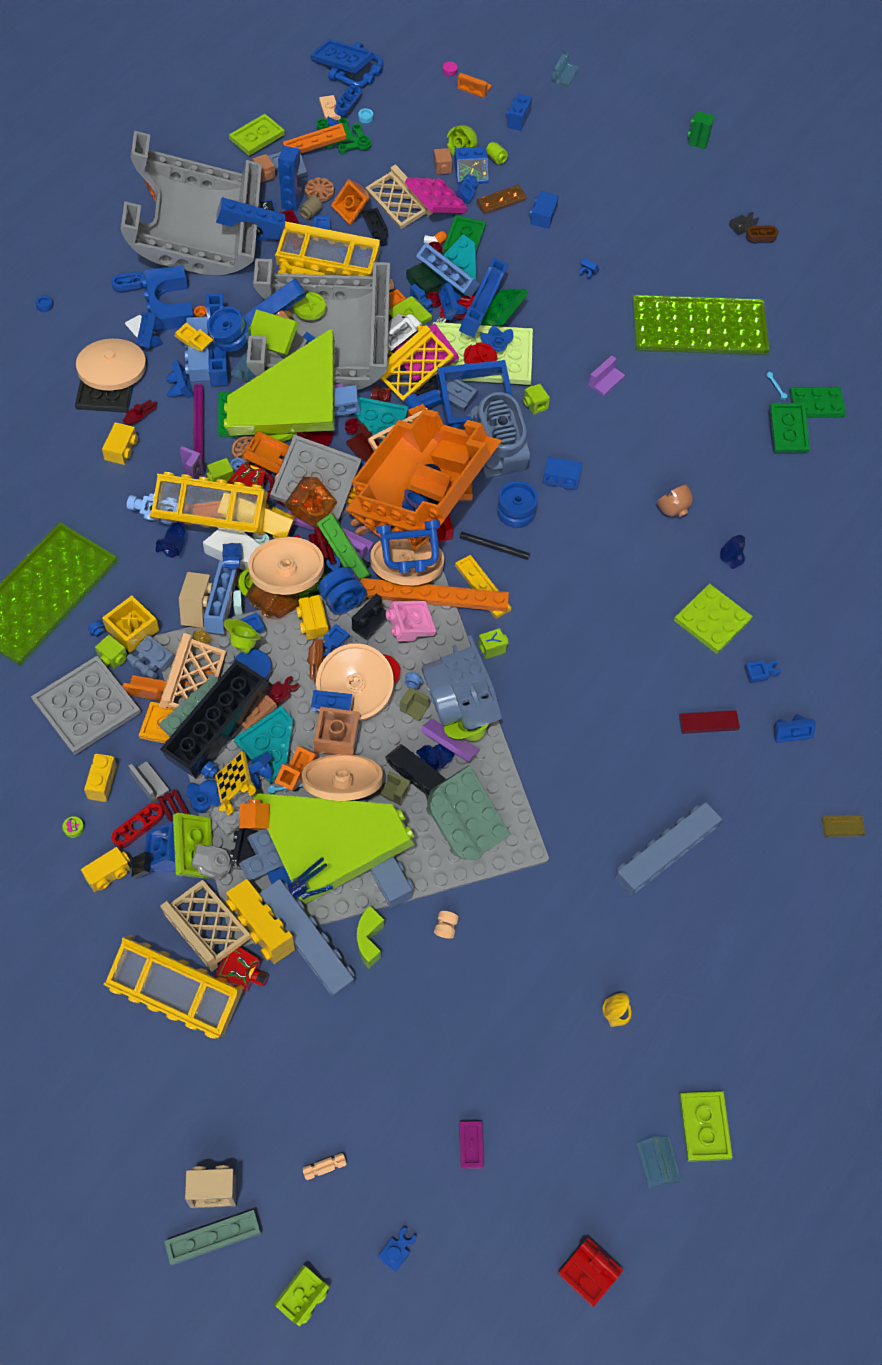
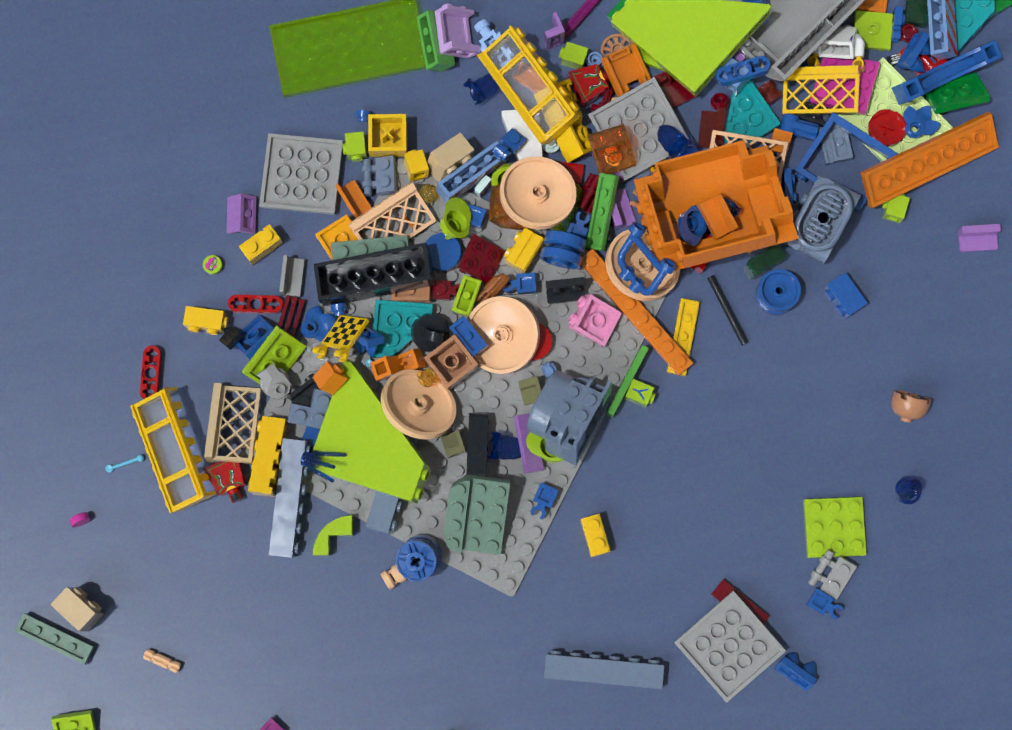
camera: 50 degrees right, 20 degrees up
none -> dark pink tile [69,512,90,528]
none -> medium azure hinge [105,454,144,473]
none -> red beam [140,345,162,399]
none -> medium lavender panel [227,193,256,234]
none -> blue wheel [396,534,442,581]
none -> yellow brick [404,149,429,182]
none -> black tile [411,313,449,352]
none -> bright green brick [416,10,455,72]
none -> clear yellow plate [417,367,439,387]
none -> lavender panel [435,4,481,59]
none -> lime slope [451,275,482,318]
none -> dark red hinge [457,234,505,284]
none -> blue plate [531,483,559,520]
none -> yellow brick [580,514,610,558]
none -> bright green tile [606,345,649,418]
none -> clear blue piece [657,124,695,159]
none -> light grey plate [674,591,786,703]
none -> blue beam [716,56,770,86]
none -> clear green brick [744,244,785,280]
none -> light grey plate [808,549,857,600]
none -> orange plate [860,112,999,208]

